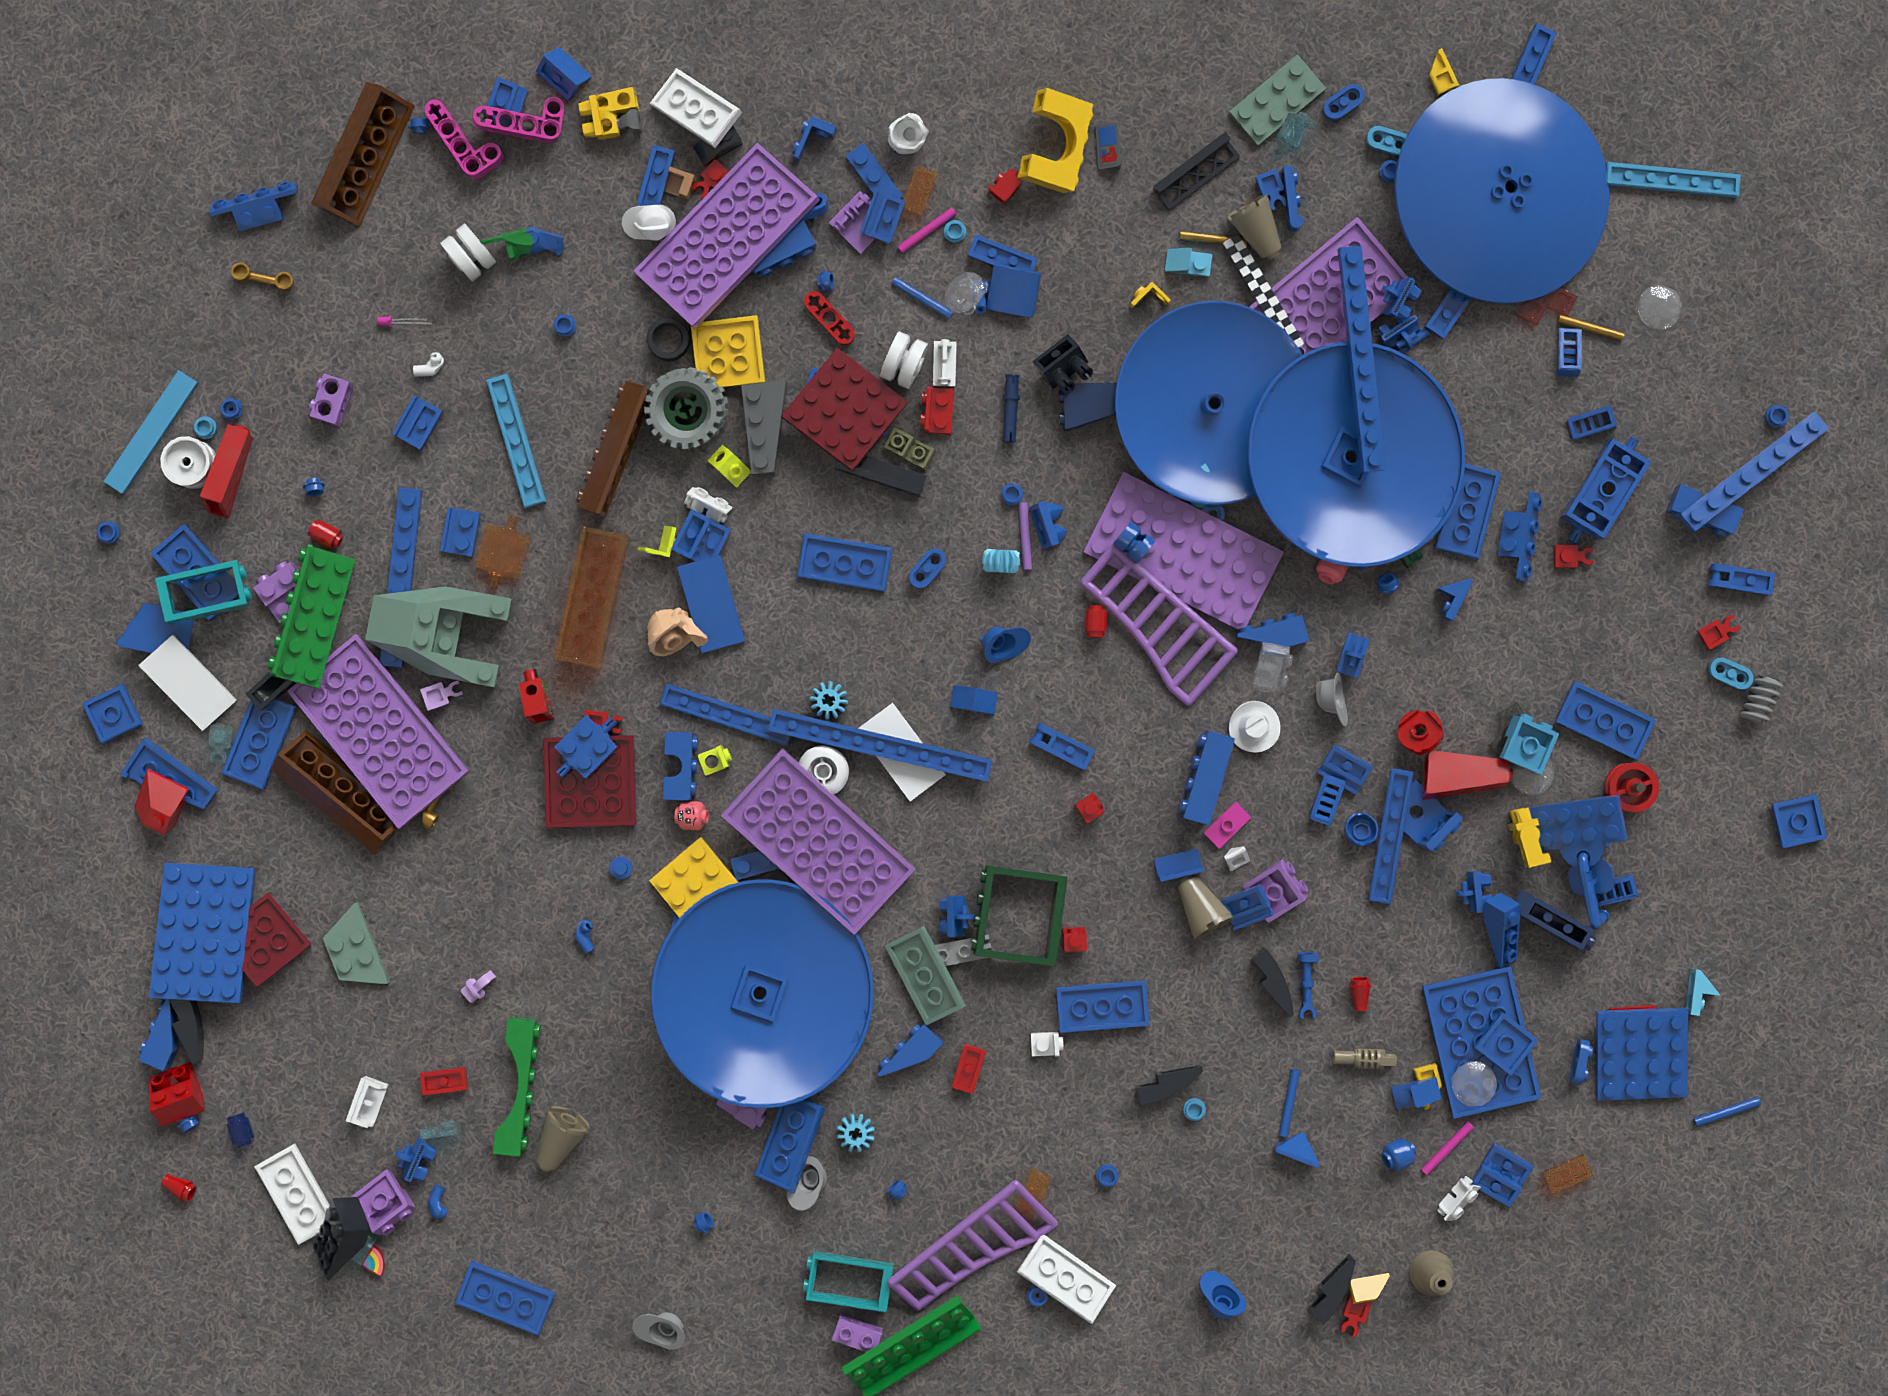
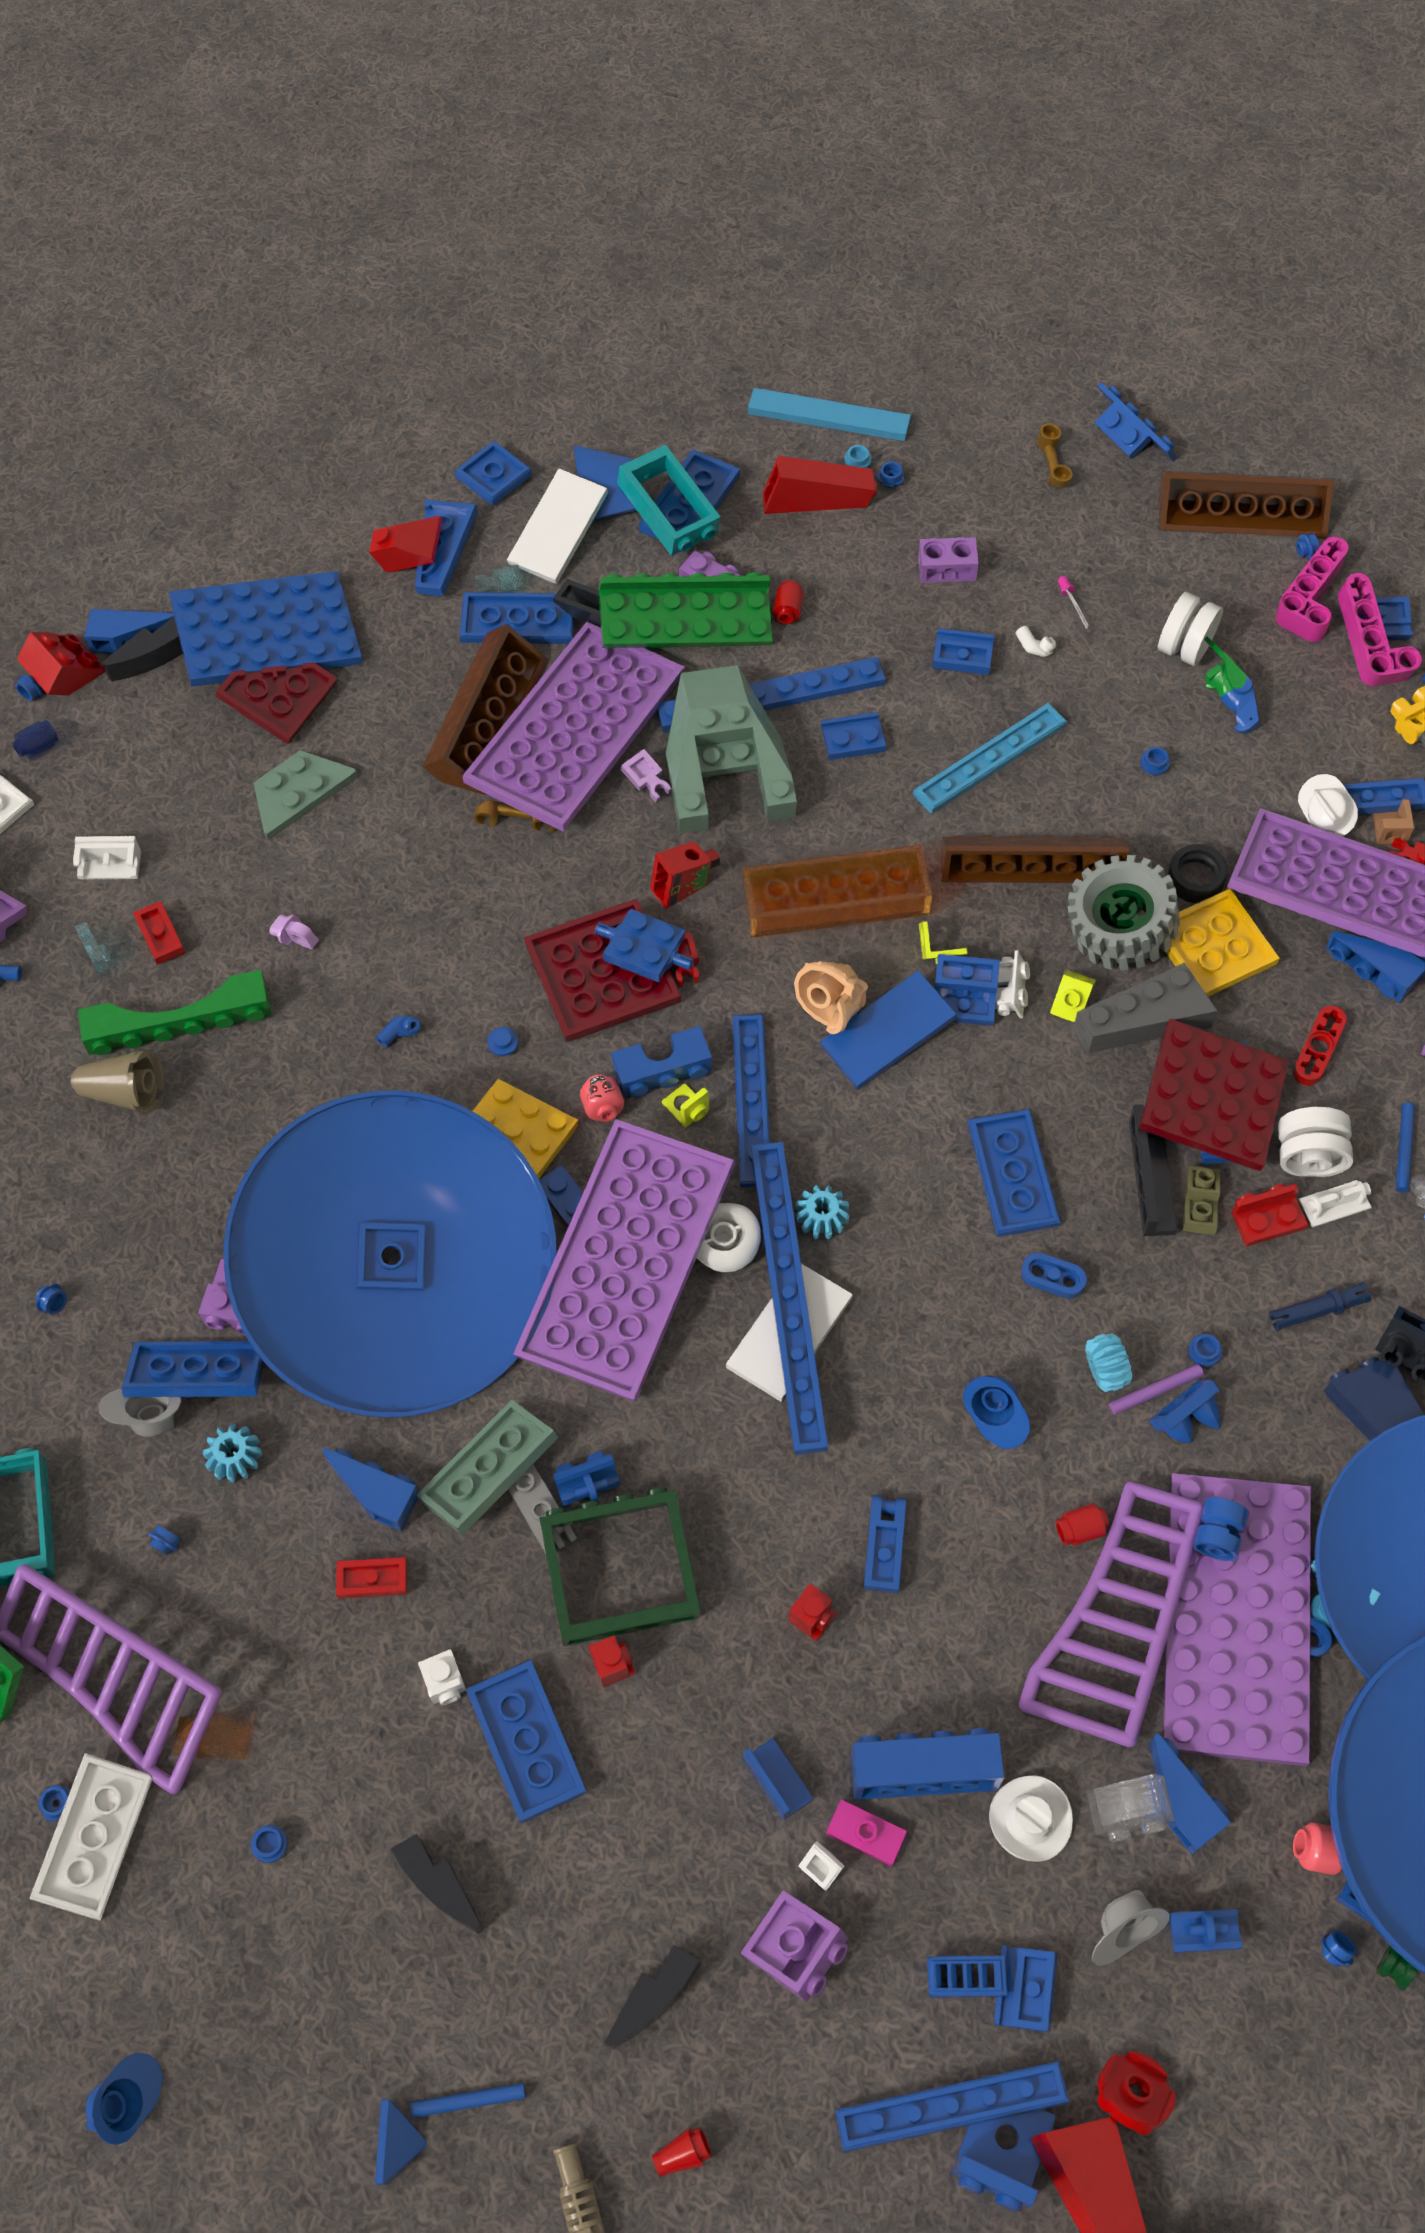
camera: 70 degrees right, 25 degrees down
blue plate [97,521,120,544] -> none
white wheel [161,437,216,489] -> none
blue plate [302,478,325,496] -> none
blue hips [395,1137,436,1182] -> none
clear orange plate [475,514,531,590] -> none
blue plate [817,270,834,292] -> none
blue slope [950,685,998,714] -> none
dark tan cone [1178,875,1233,940] -> none
dark azure plate [1183,1098,1206,1121] -> none
blue plate [1221,884,1275,930] -> none
blue piece [1297,952,1319,1019] -> none
blue hair [1344,813,1379,847] -> none
blue slope [1436,579,1473,622] -> none

